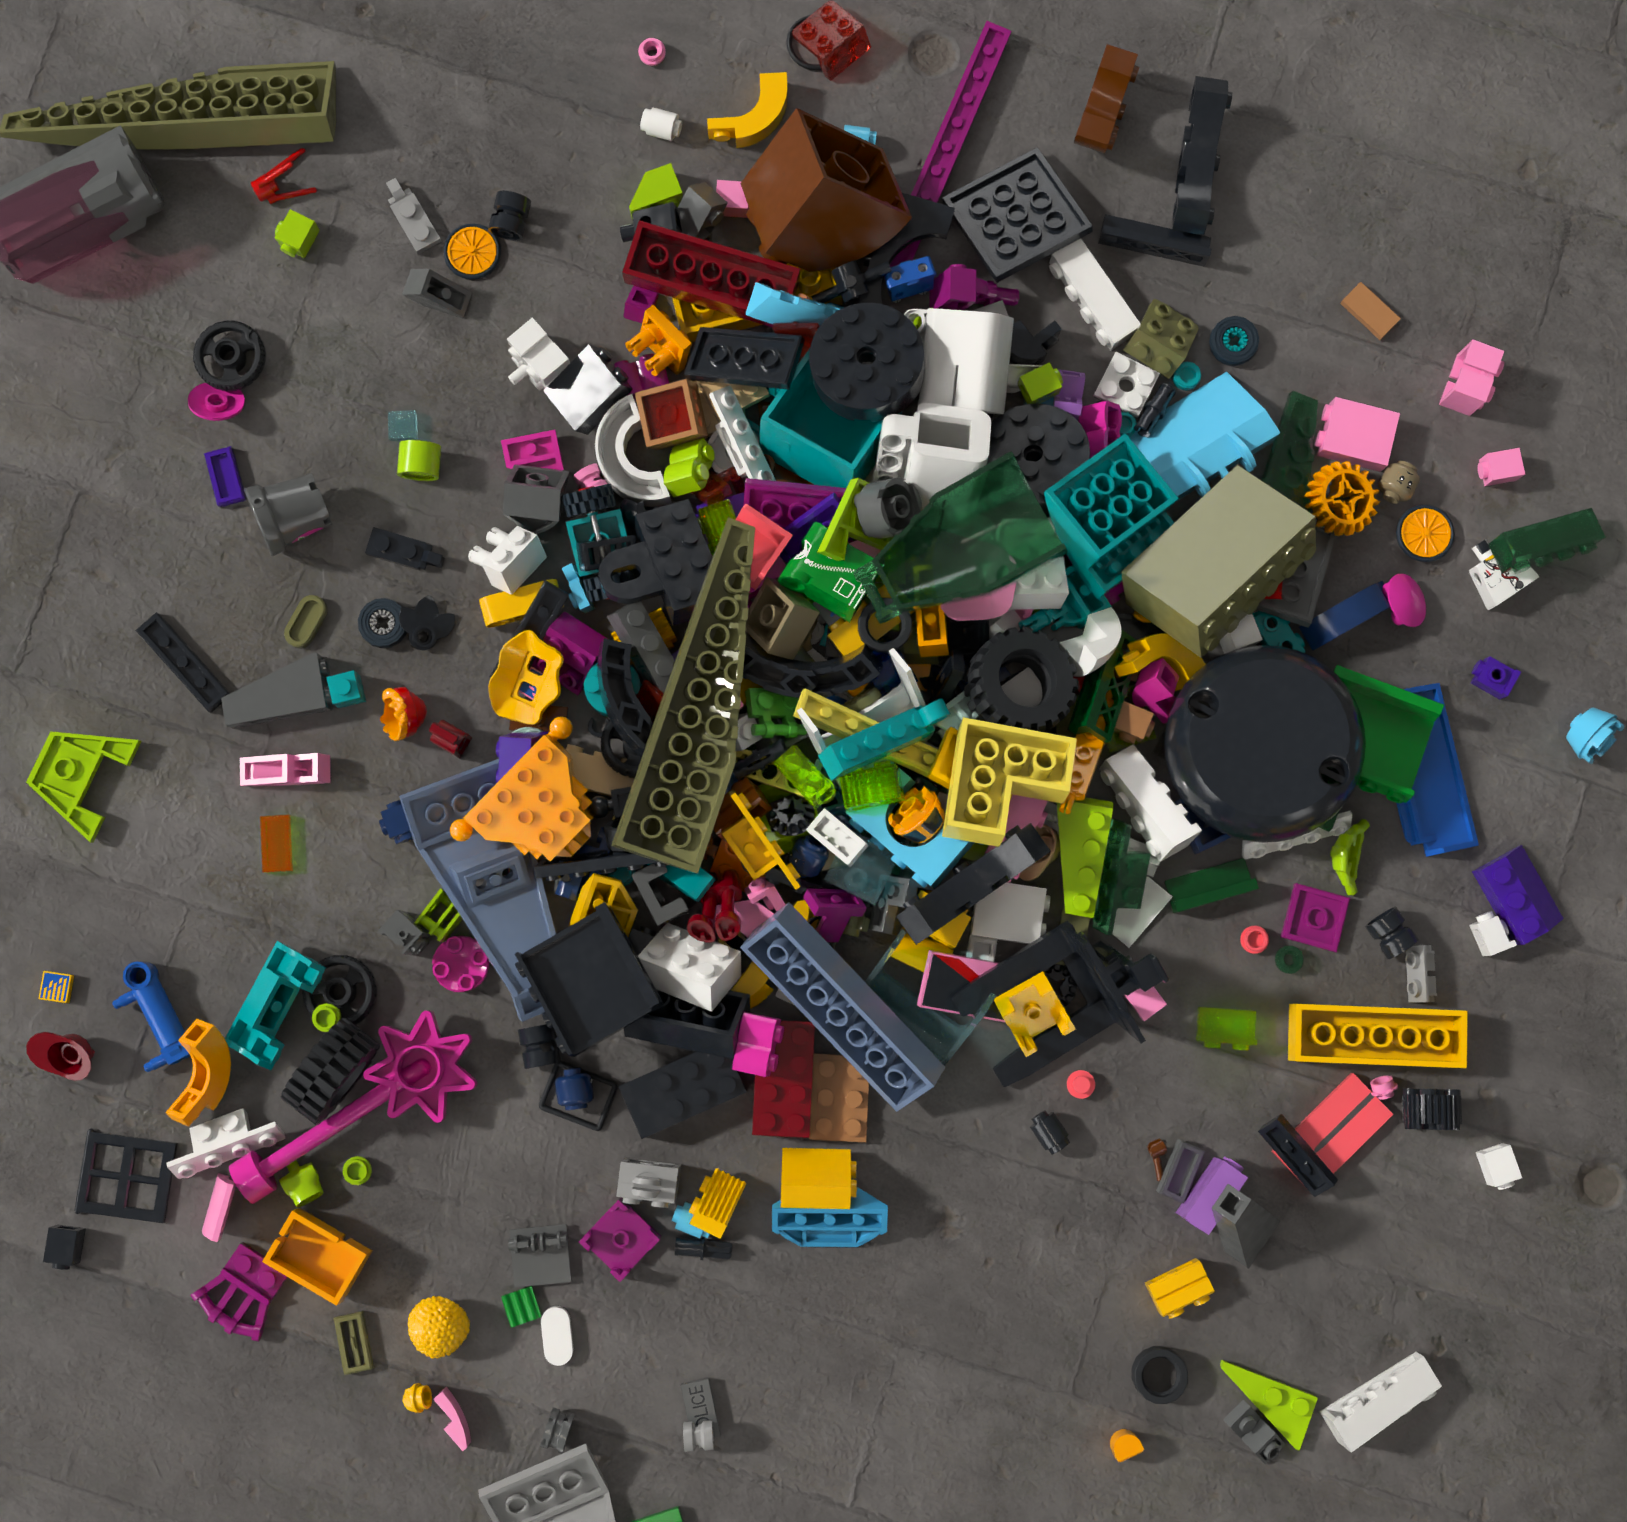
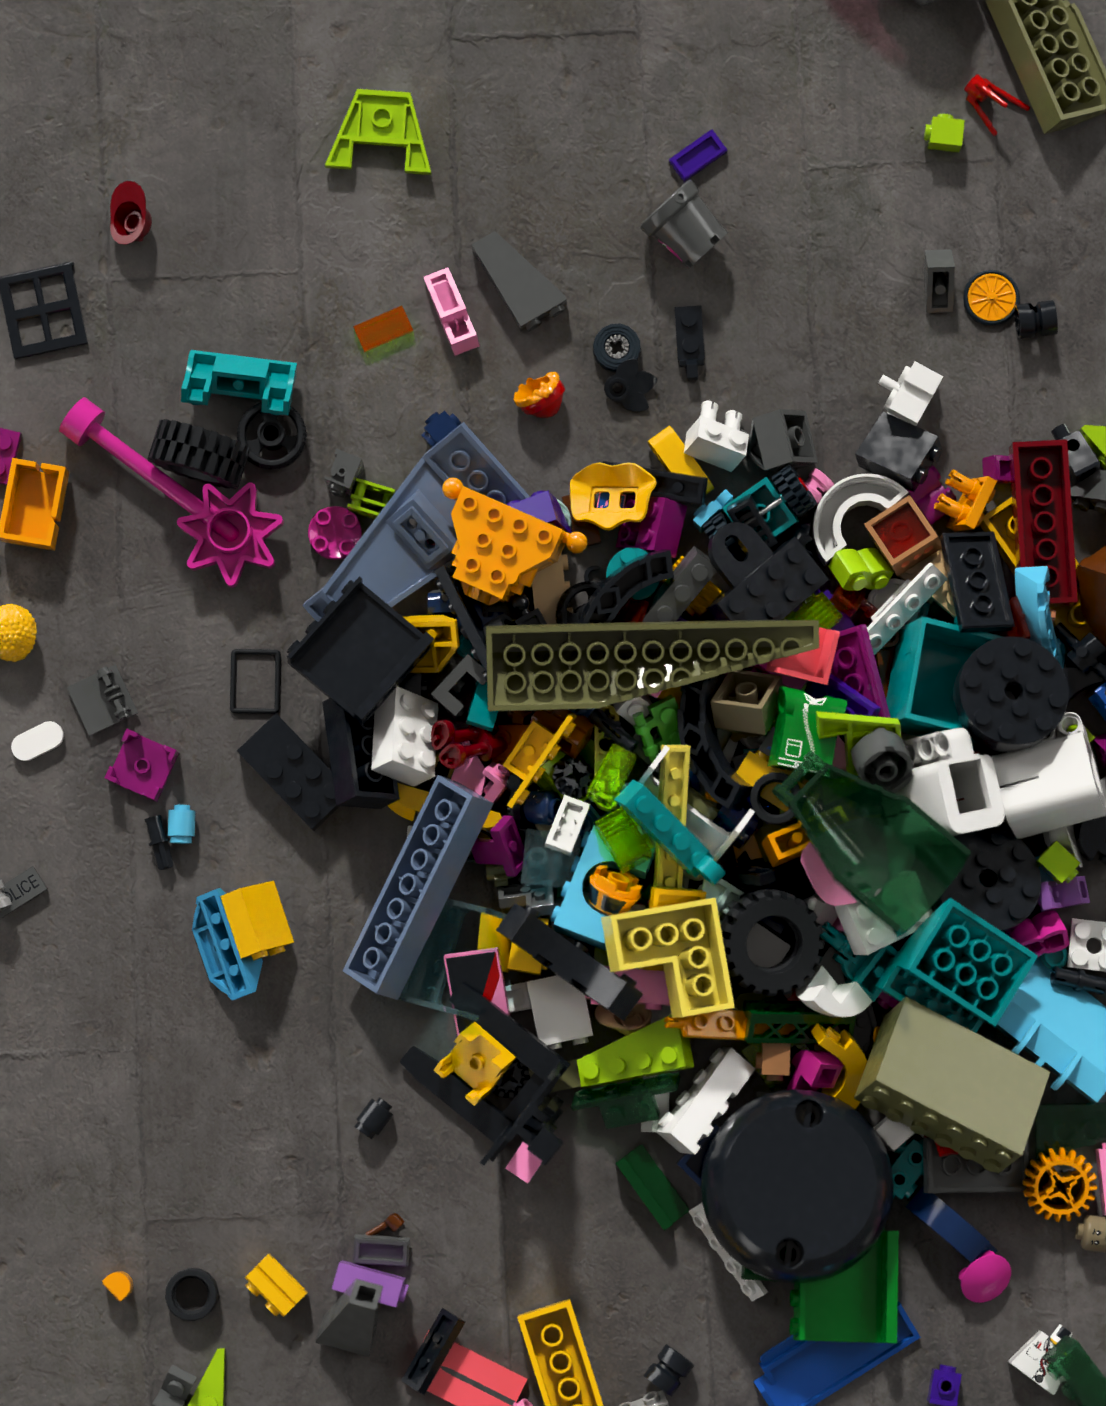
camera: 75 degrees right, 0 degrees up
tile [39,971,74,1003] -> none
blue piece [112,961,190,1072] -> none
black tile [135,612,230,713] -> none
light orange arch [166,1019,231,1127] -> none
white bracket [167,1108,285,1179] -> none
dark pink dish [188,383,245,421] -> none
black wheel [193,320,266,391] -> none
bright pink slope [202,1173,236,1242] -> none
lime piece [279,1160,324,1207] -> none
olive tile [284,595,328,648] -> none
lime plate [312,1003,341,1032] -> none
teal brick [326,670,366,708] -> none
lime plate [343,1156,372,1185] -> none
light grey hinge [386,178,442,255] -> none
clear light blue tile [388,410,418,441] -> none
lime piece [397,440,441,481] -> none
dark red piece [429,720,473,759] -> none
dark pink wing [501,430,564,470] -> none
green piece [501,1286,542,1328] -> none
black wheel [518,1024,561,1069] -> none
dark blue head [555,1068,594,1110] -> none
light grey brick [616,1158,681,1208] -> none
yellow brick [689,1168,746,1239] -> none
dark pink brick [732,1012,784,1077] -> none
dark red brick [752,1020,815,1138] -> none
medium nougat plate [809,1054,869,1142] -> none
coral plate [1067,1070,1095,1099] -> none
white sticker [1103,875,1172,948] -> none
clear neon green bracket [1196,1007,1258,1050] -> none
coral plate [1240,926,1269,954] -> none
clear green plate [1275,946,1304,974] -> none
magenta tile [1280,883,1350,953] -> none
lime piece [1330,819,1370,895] -> none
light orange wheel [1396,505,1455,562] -> none

